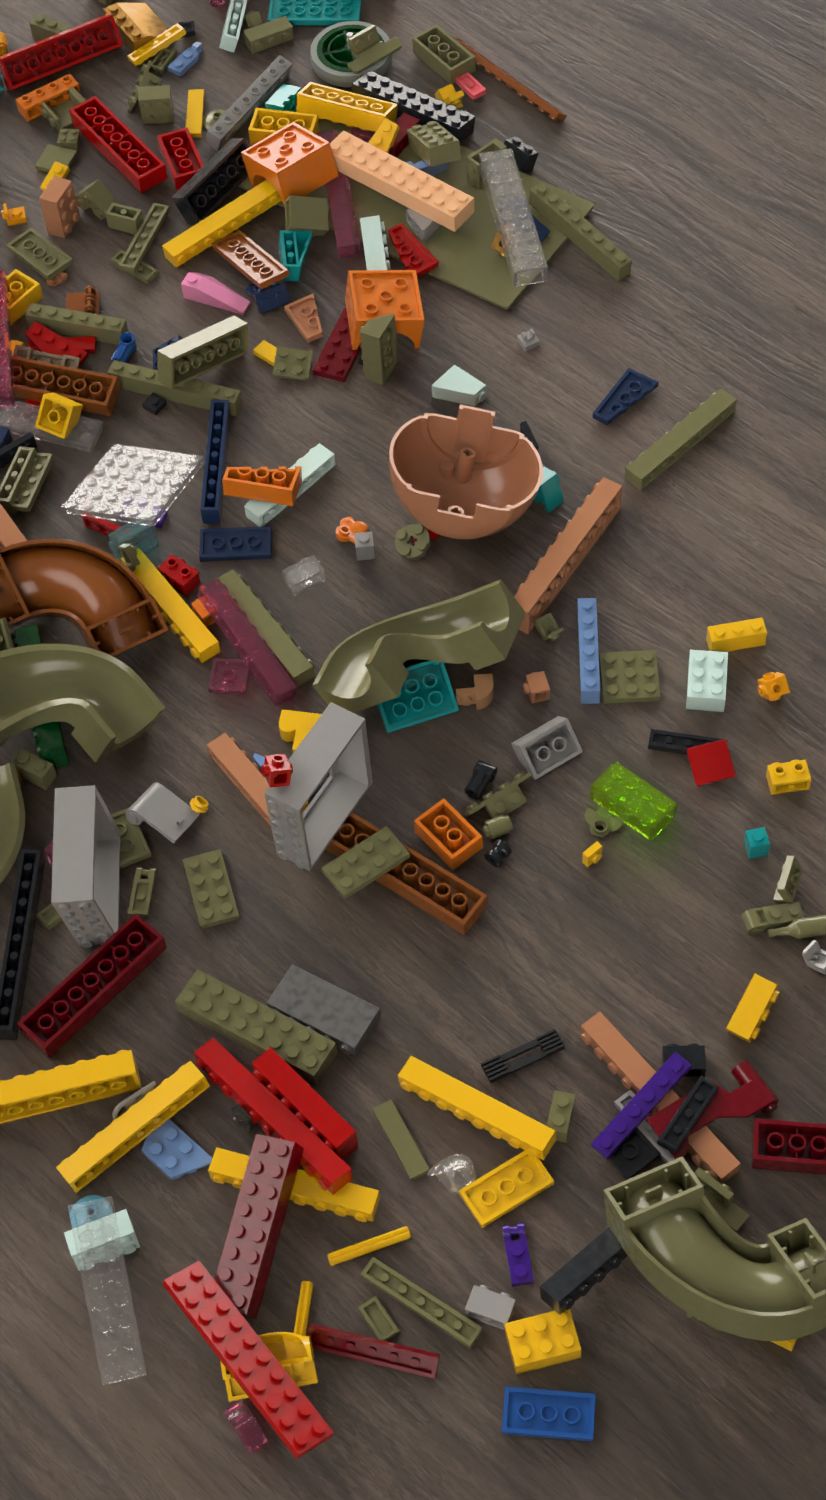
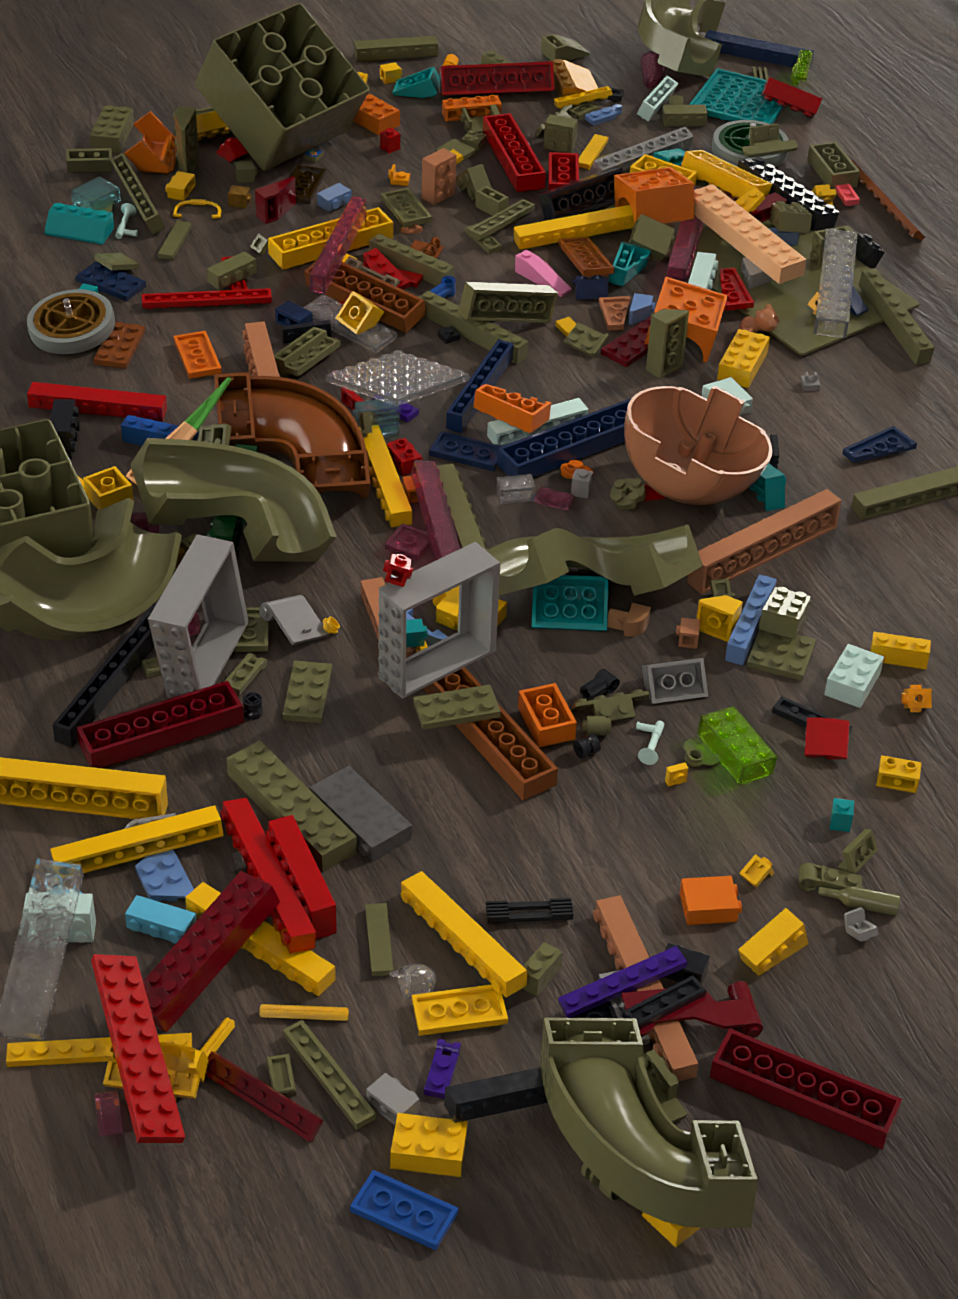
camera: 15 degrees right, 15 degrees down
none -> yellow plate [6,1033,192,1067]
none -> medium azure brick [125,895,197,944]
none -> black wheel [243,692,263,720]
none -> dark blue brick [497,398,631,484]
none -> clear pink plate [535,487,574,511]
none -> medium blue slope [628,293,655,325]
none -> light aqua piece [636,721,664,765]
none -> orange brick [679,876,742,925]
none -> yellow slope [697,595,743,642]
none -> yellow brick [717,329,770,388]
none -> nougat animal [739,304,780,333]
none -> yellow bracket [739,854,774,888]
none -> olive brick [758,587,811,639]

